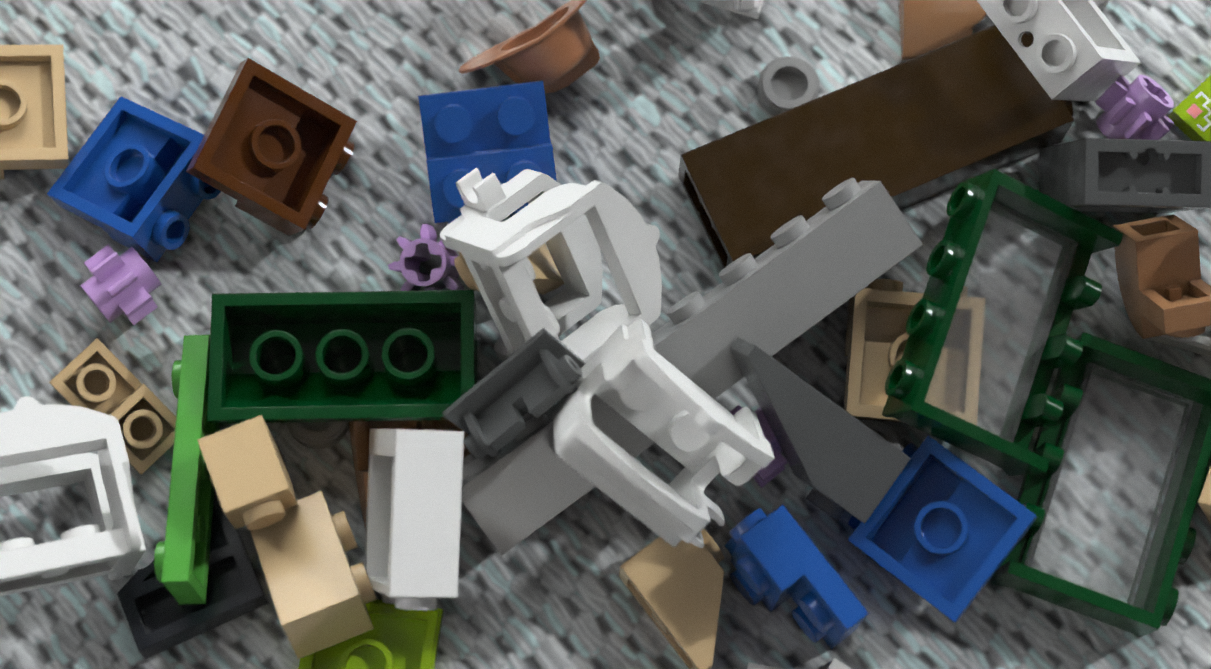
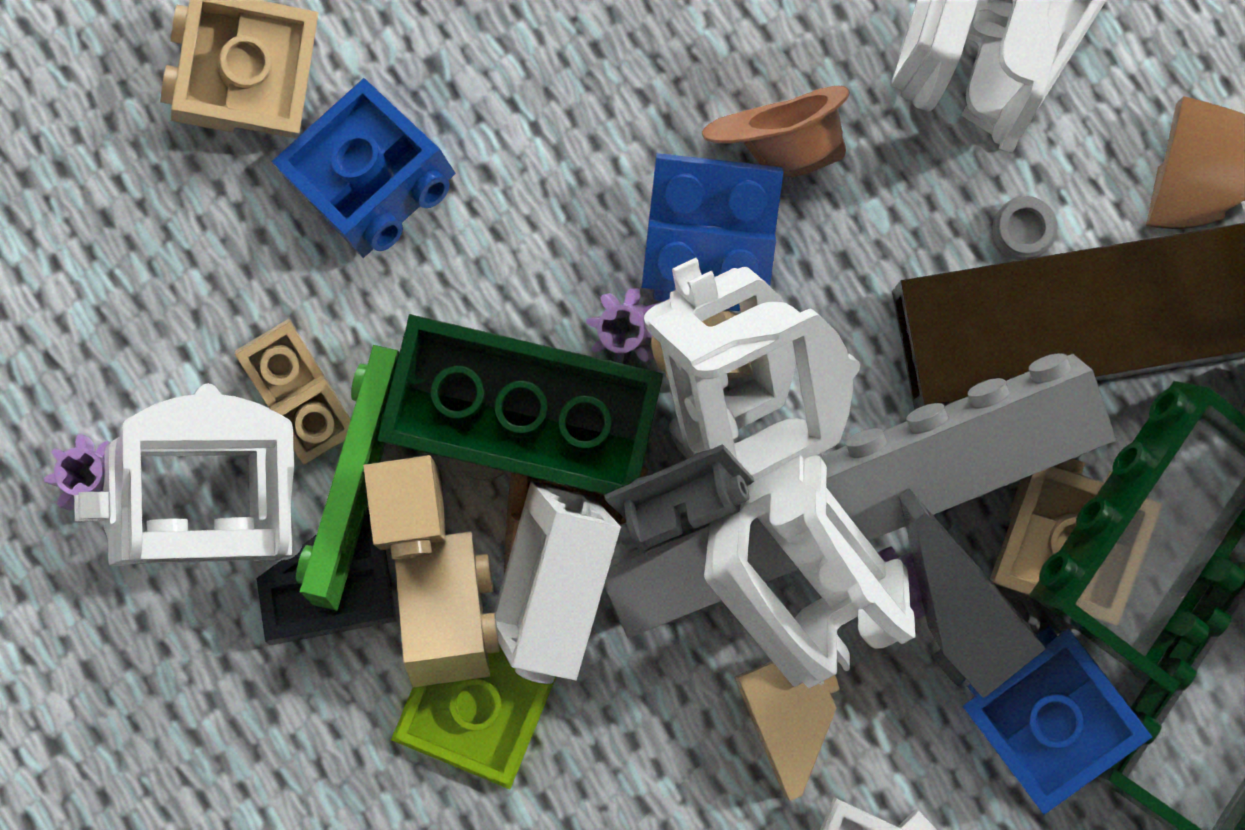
camera: 10 degrees right, 10 degrees up
lavender gear [80,244,161,325] -> none
reddish brown plate [186,58,357,236] -> none
blue plate [724,505,869,649] -> none

